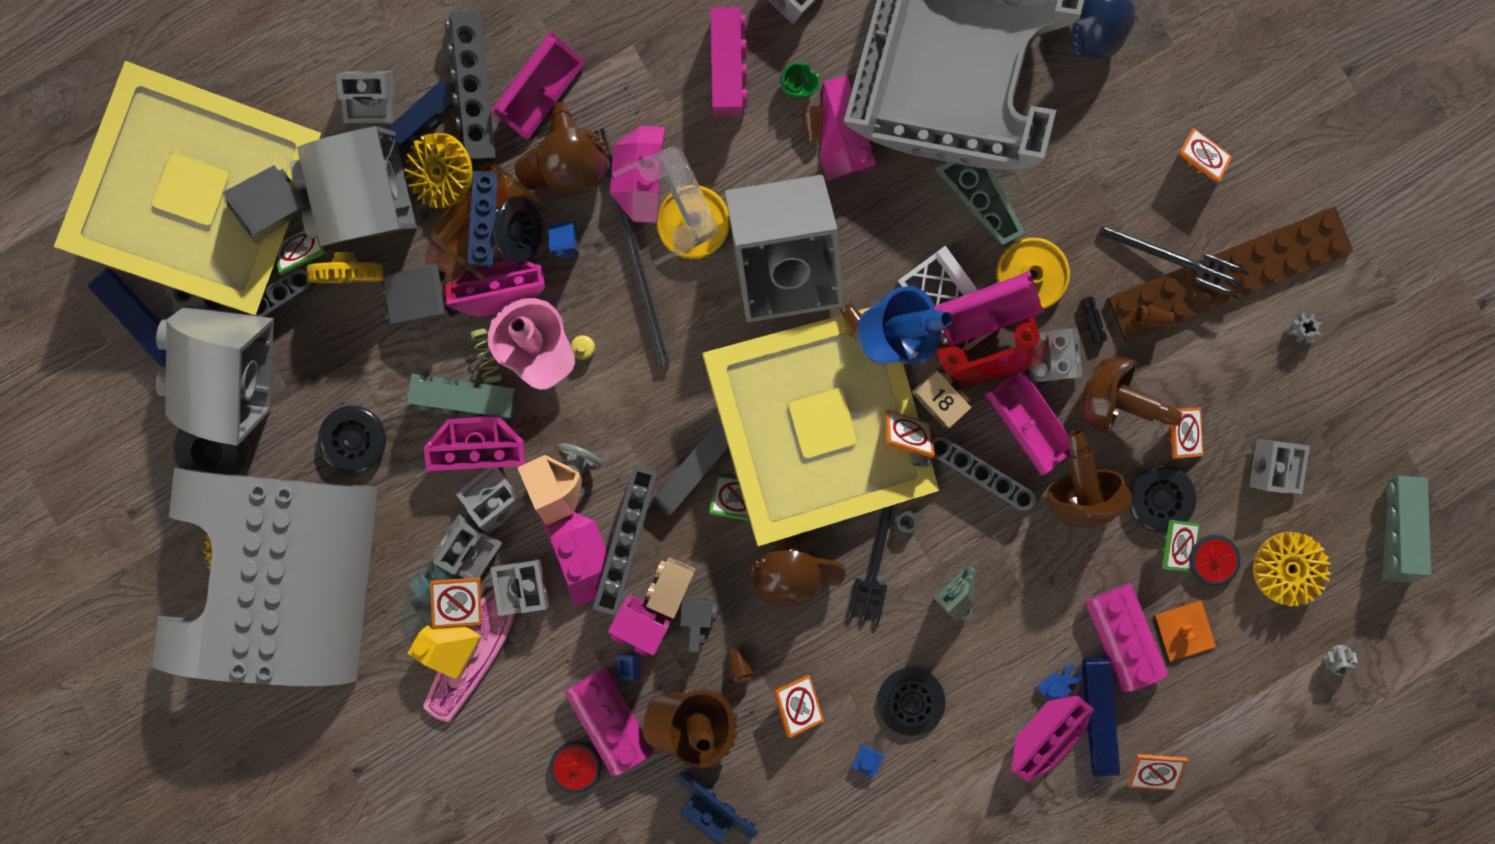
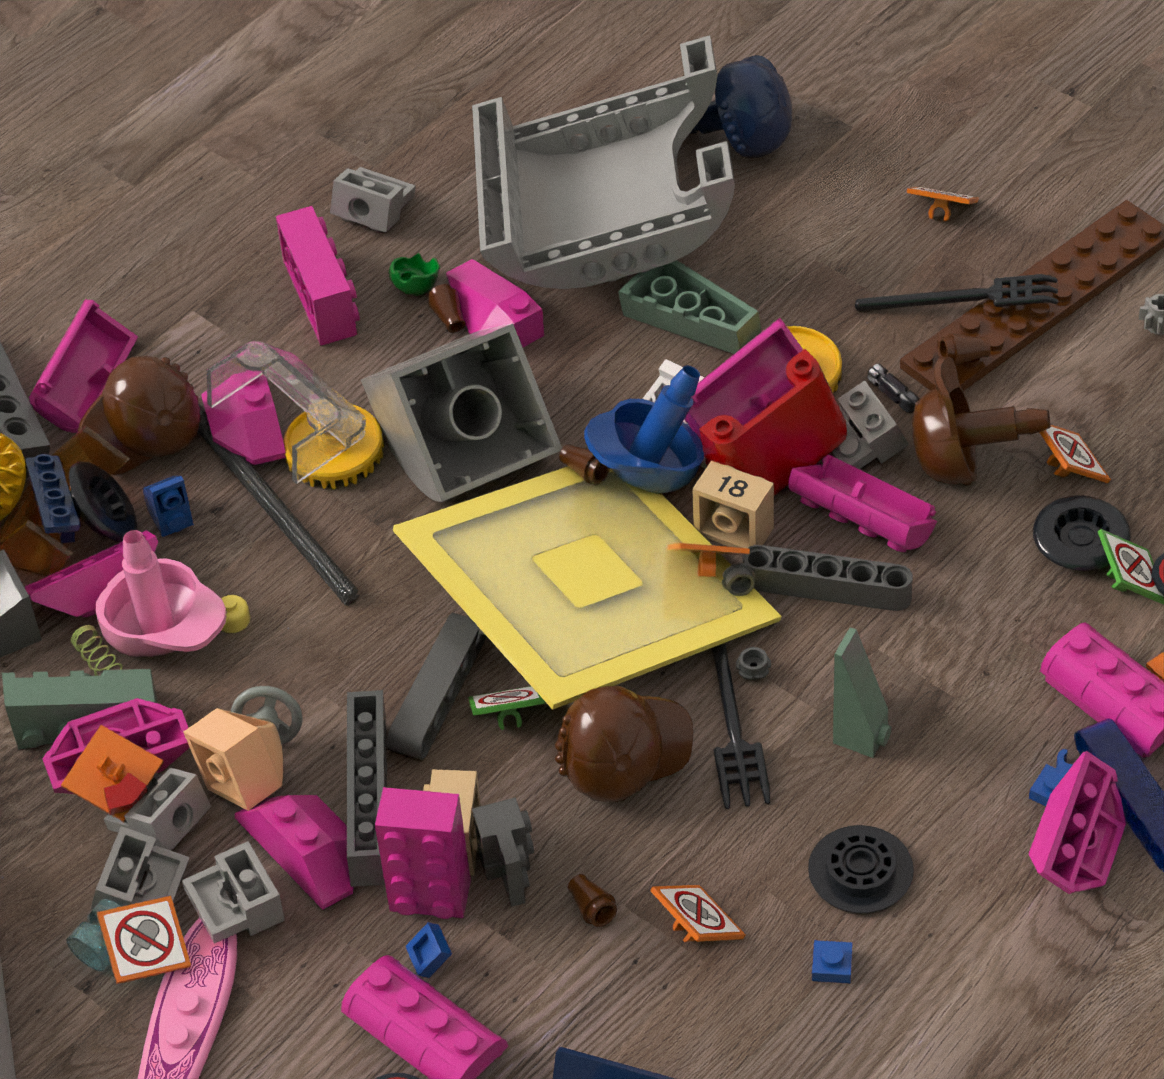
camera: 15 degrees left, 40 degrees down
yellow slope [407,622,482,680] -> none
reddish brown piece [643,688,738,768] -> none
reddish brown piece [1047,430,1132,528] -> none
none -> orange piece [61,725,163,822]
none -> red piece [104,772,147,815]

